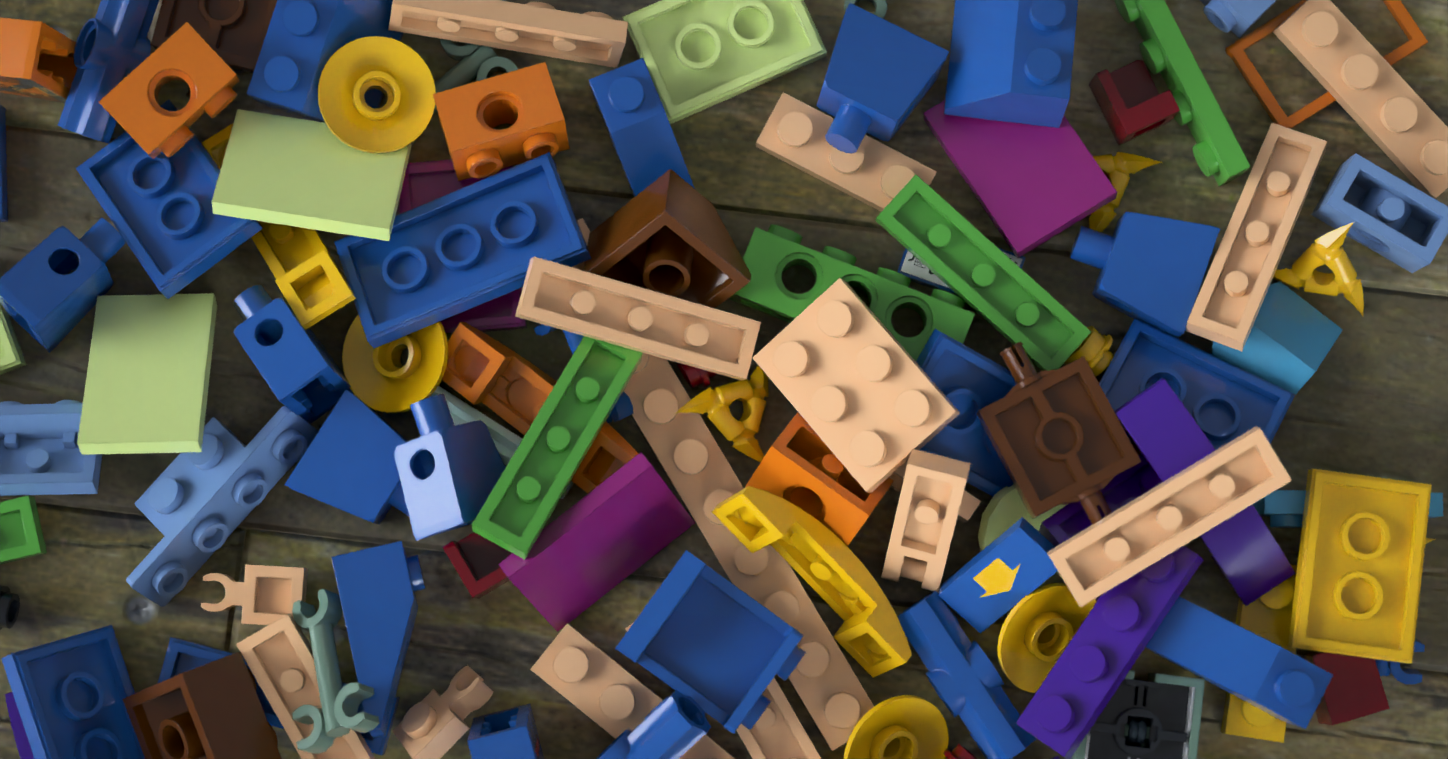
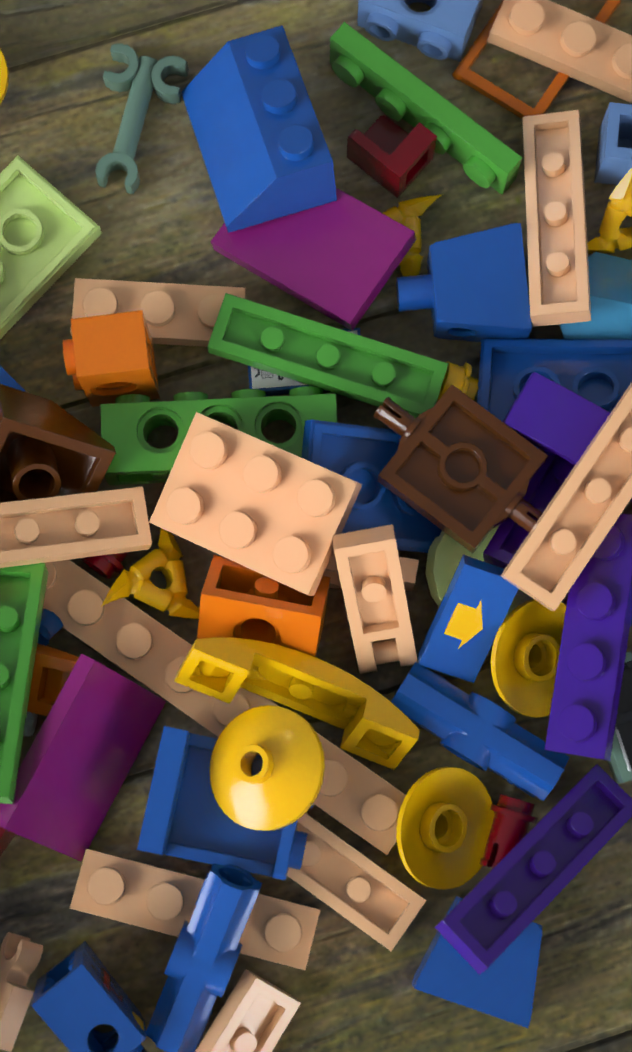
camera: 25 degrees left, 5 degrees down
blue torso [816,3,949,154] -> none
none -> orange brick [62,310,160,407]
none -> yellow dish [209,705,325,831]

